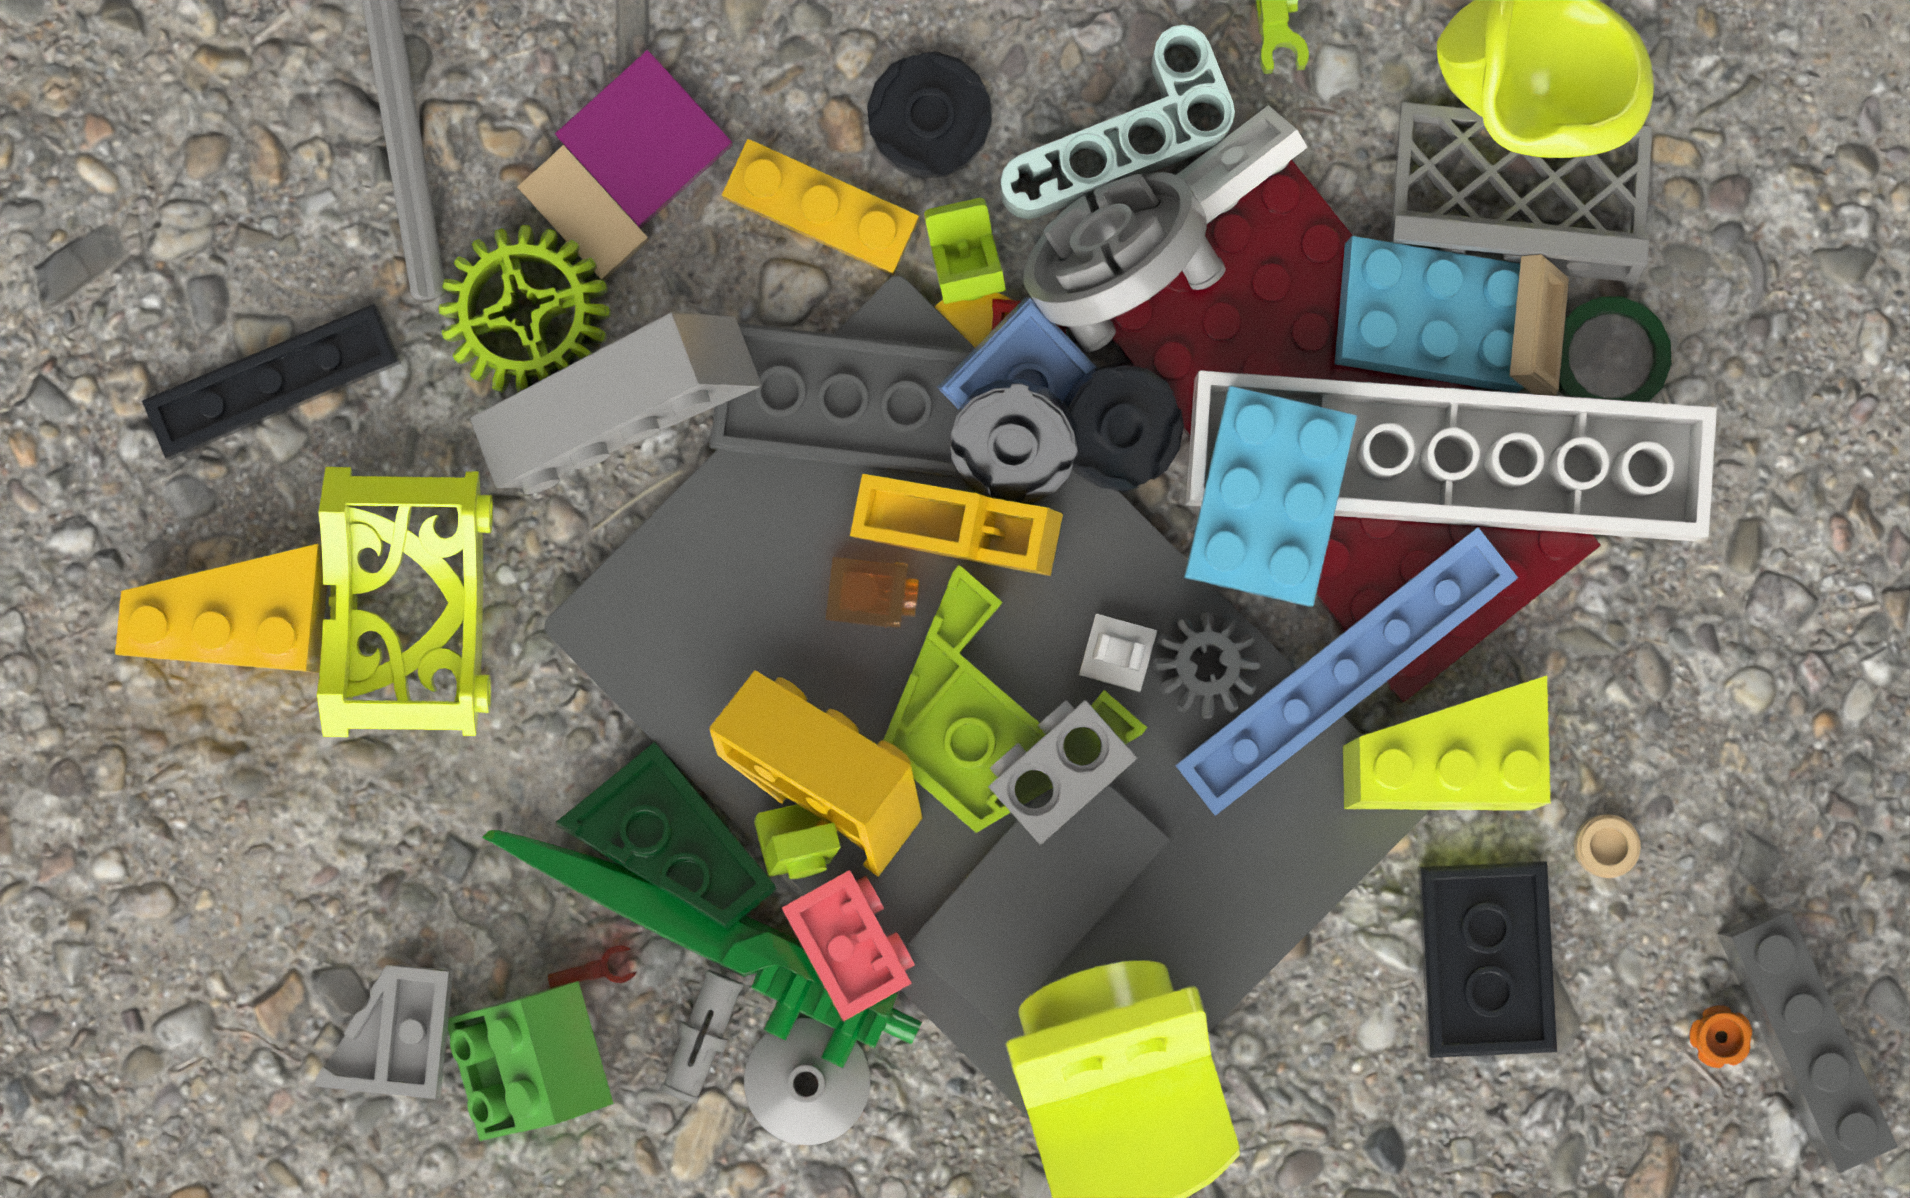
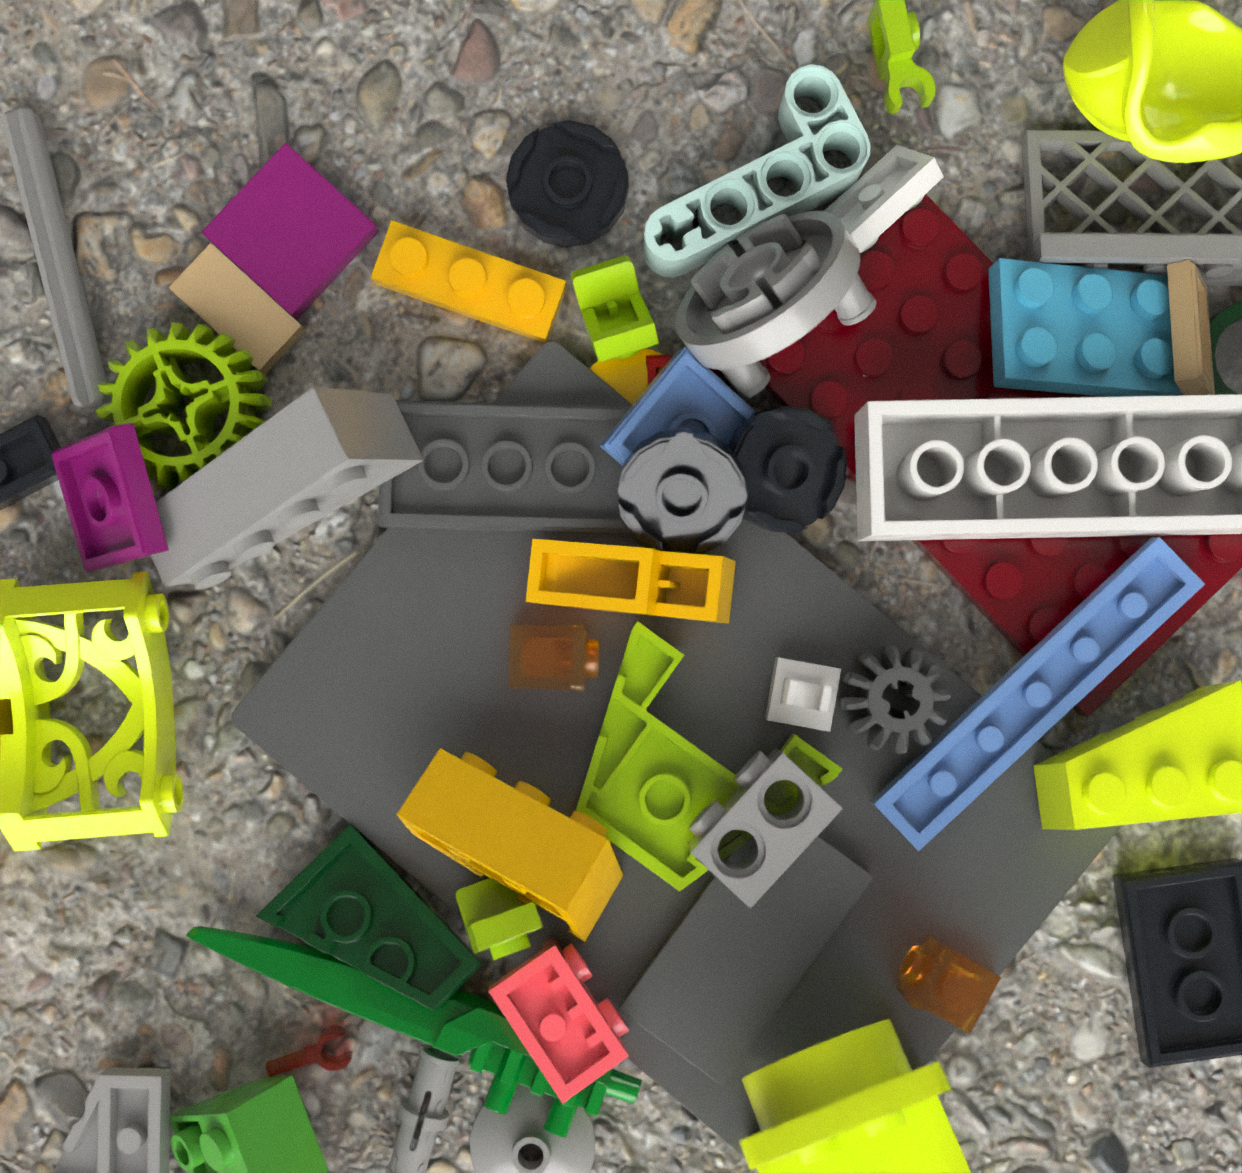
camera: 15 degrees left, 0 degrees up
medium azure plate [1184,386,1357,607] -> none
none -> magenta tile [51,423,169,573]
none -> clear orange bracket [897,934,1001,1034]

